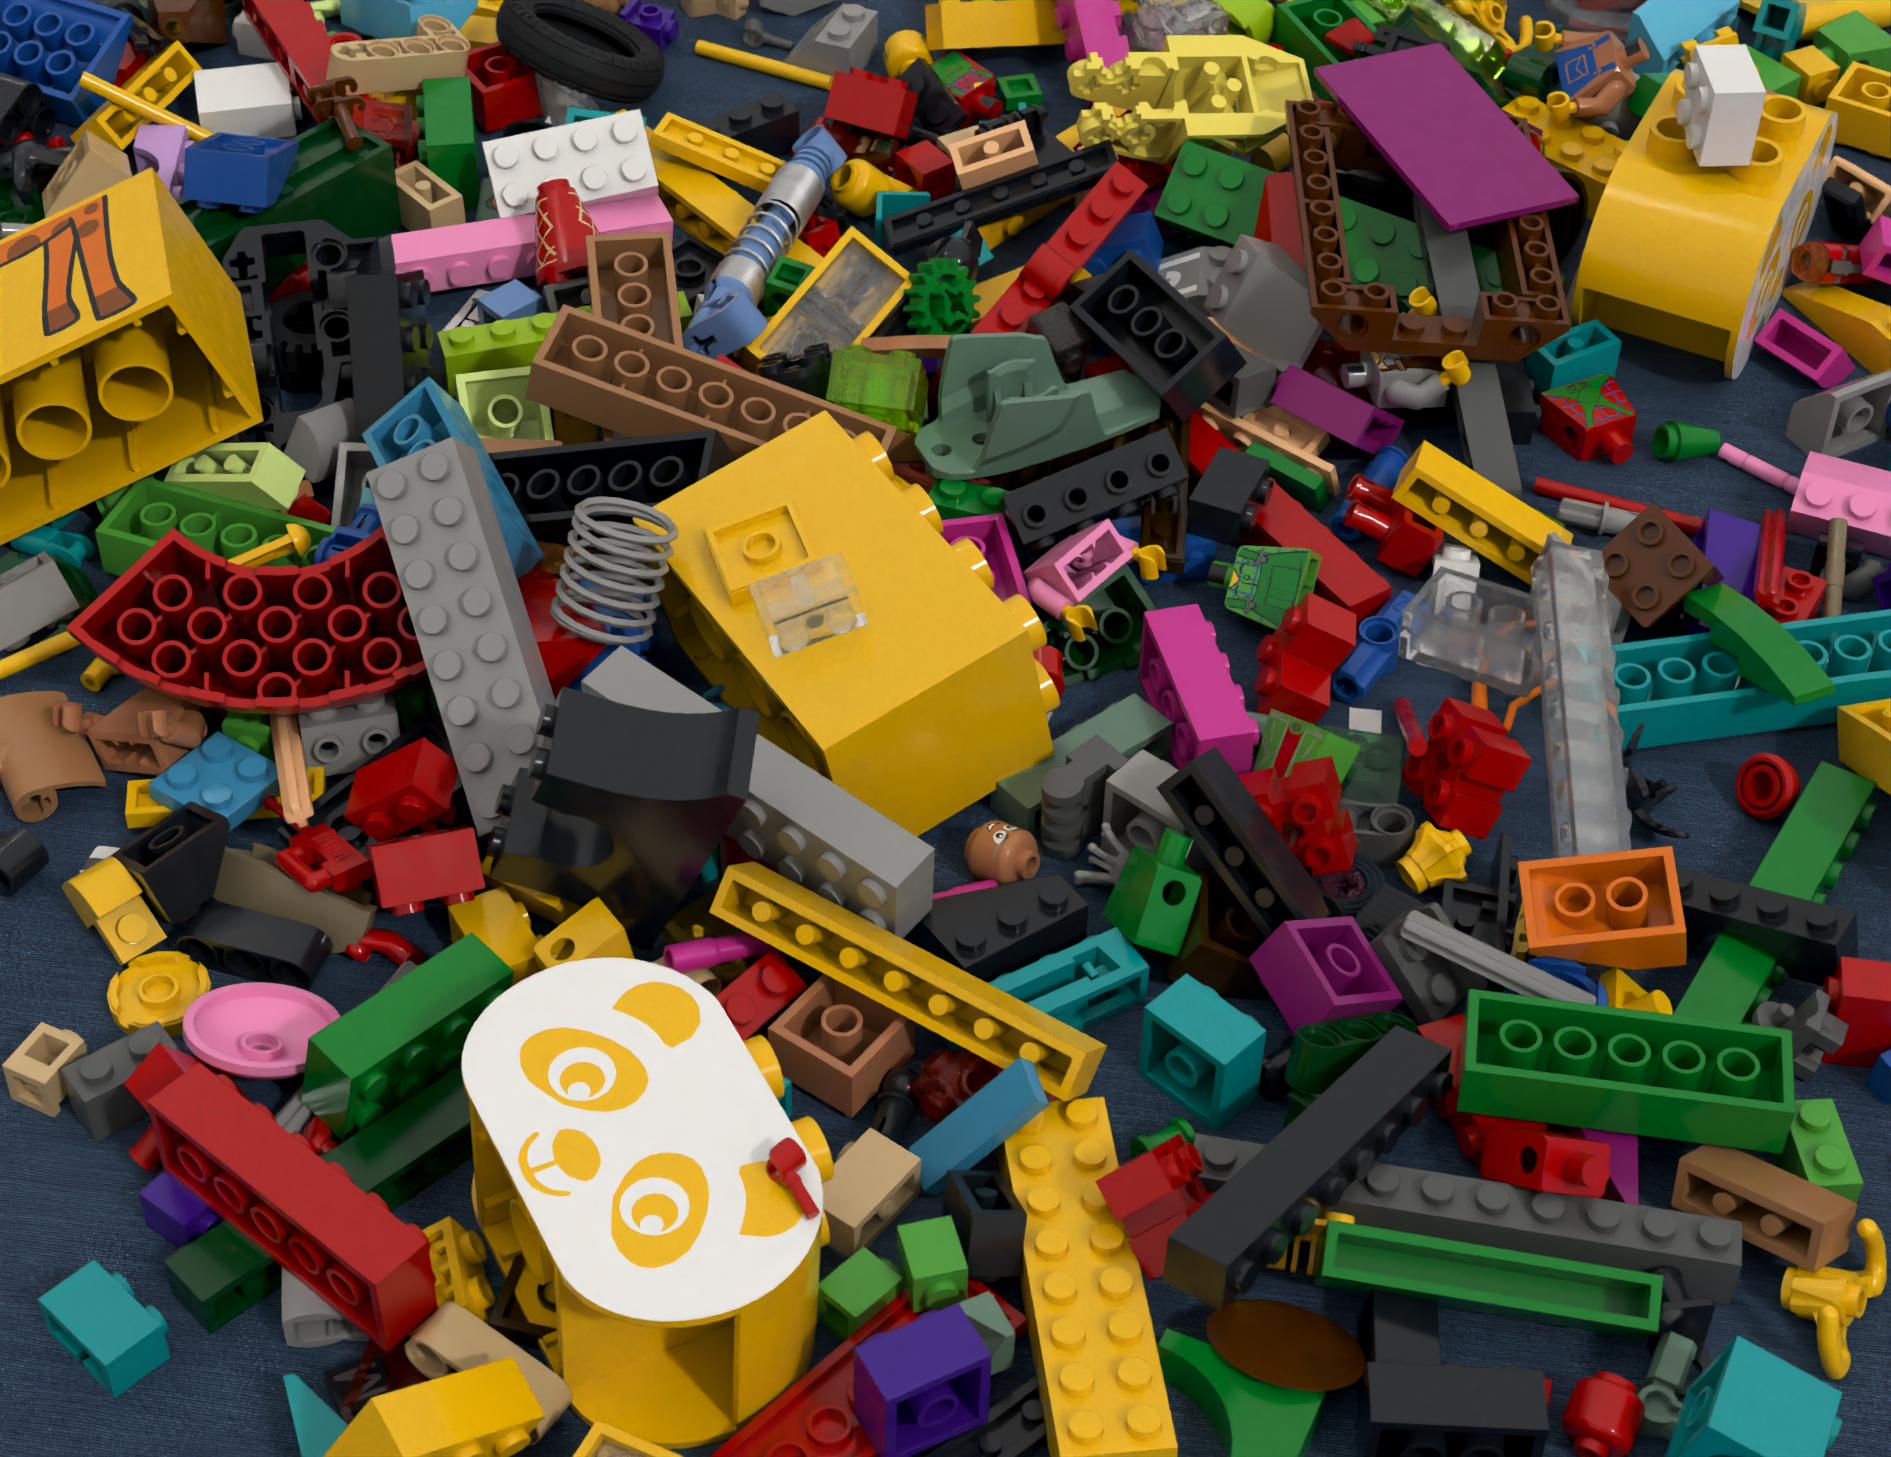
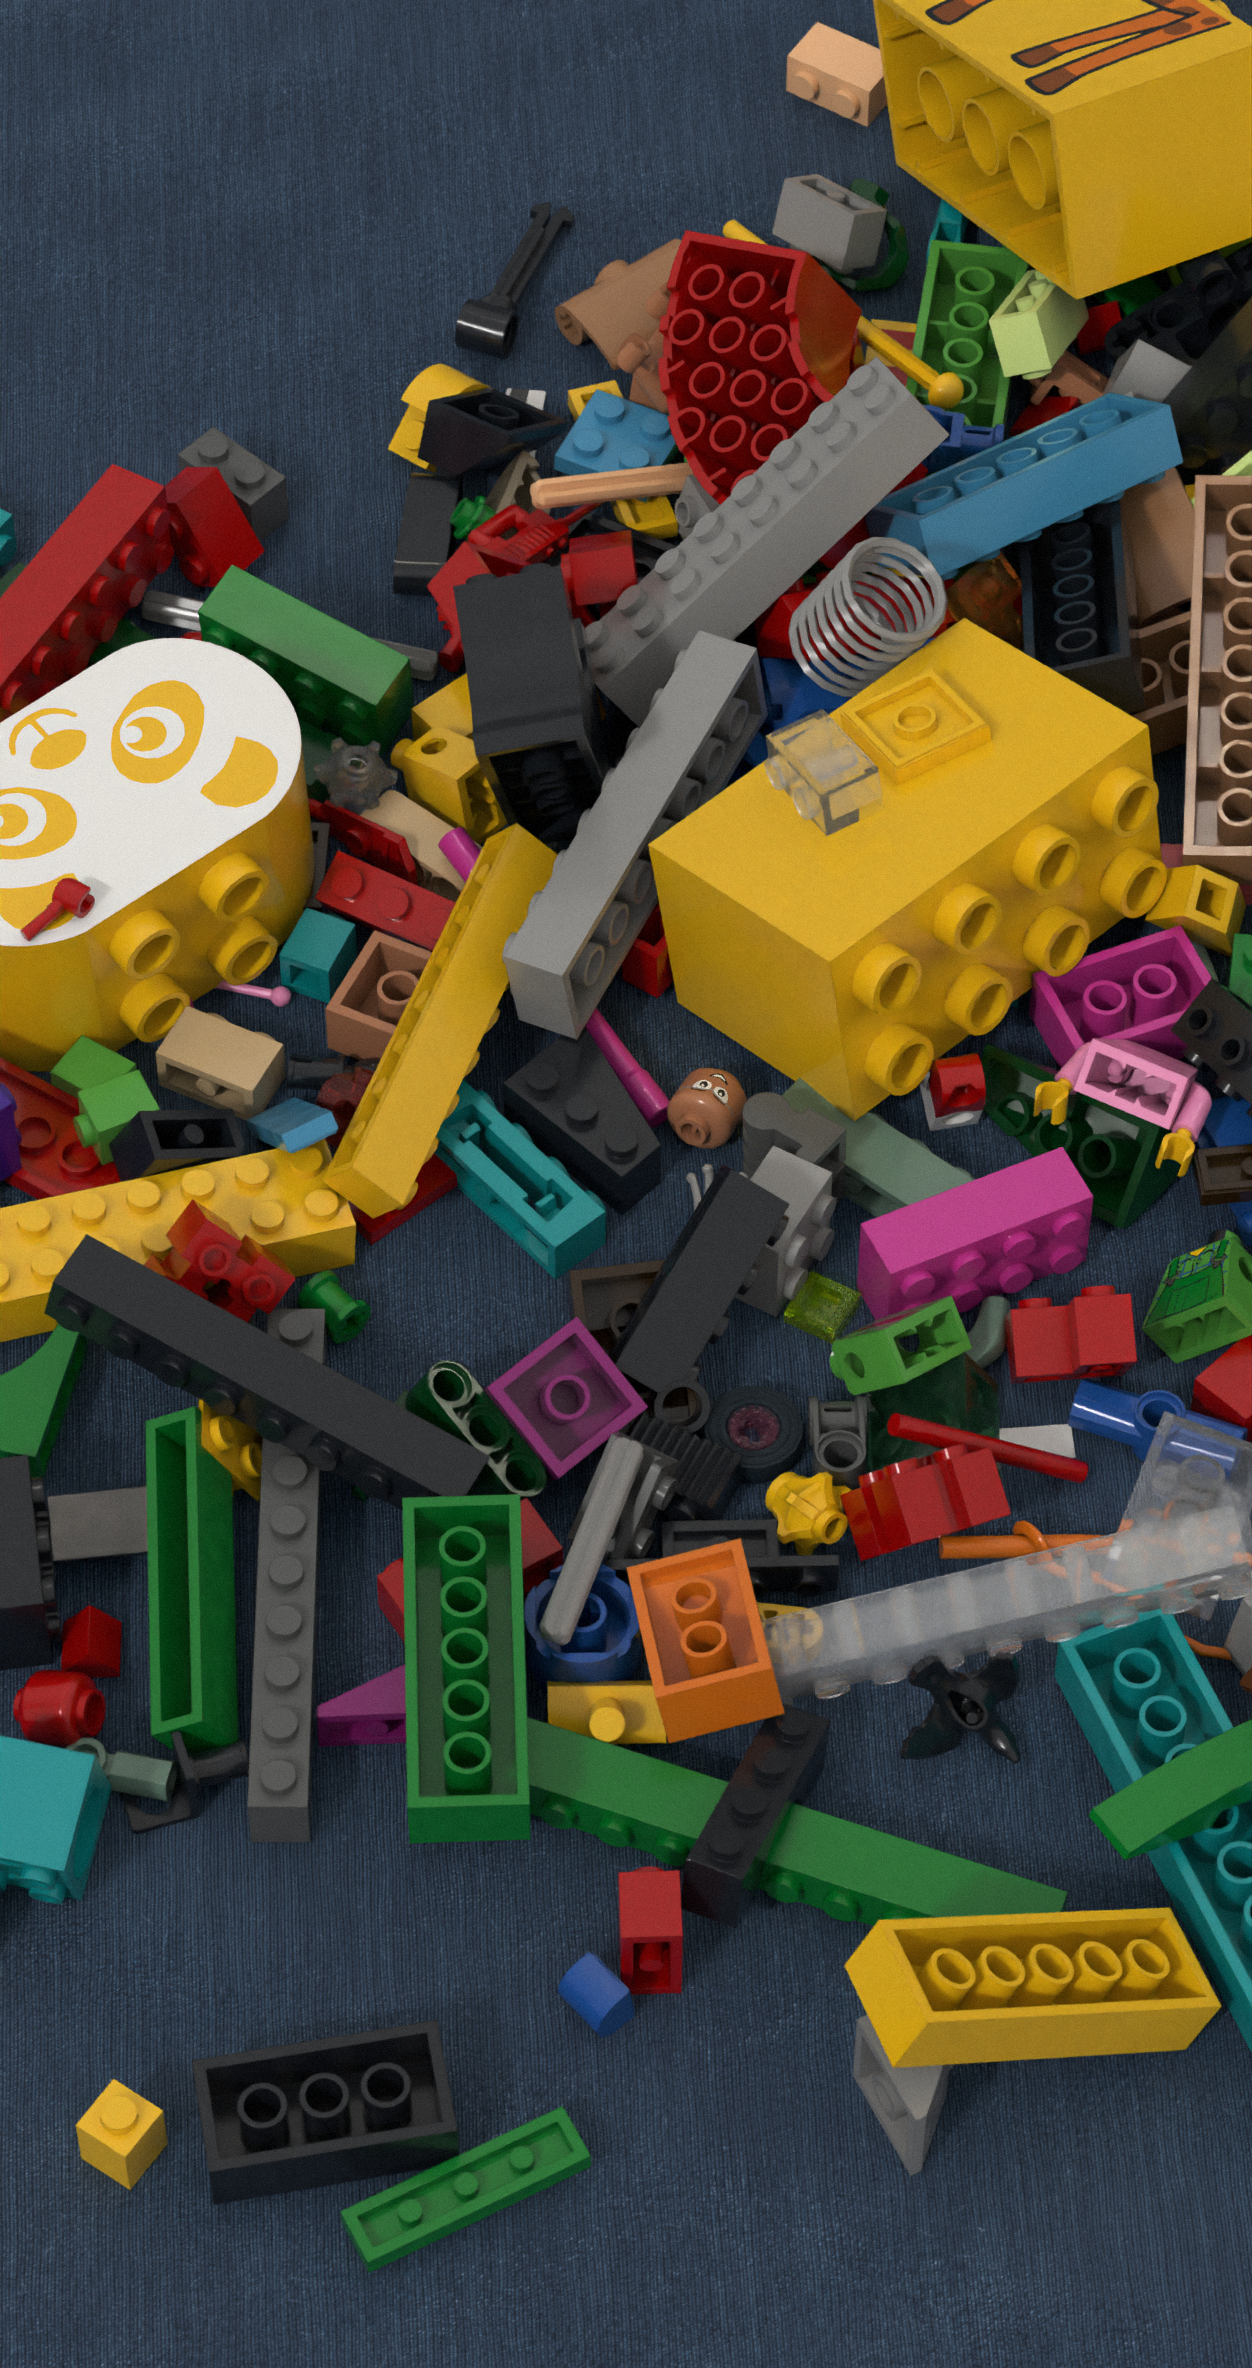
camera: 80 degrees right, 10 degrees up
tan brick [2,1022,88,1118] -> none
yellow tile [106,951,212,1037] -> none
bright pink dish [182,982,341,1080] -> none
sand green slope [959,1291,1015,1375] -> none
green torso [1102,827,1202,957] -> none
teal brick [1138,973,1267,1133] -> none
reddish brown sticker [1206,1300,1366,1391] -> none
red brick [1237,756,1358,877] -> none
red torso [1480,1123,1611,1198] -> none
medium nougat brick [1671,1144,1858,1273] -> none
red brick [1735,752,1800,820] -> none
dark grey hips [1752,988,1849,1082] -> none
bright green brick [1772,1098,1864,1203] -> none
yellow piece [1781,1218,1887,1380] -> none
none -> green plate [449,495,495,541]

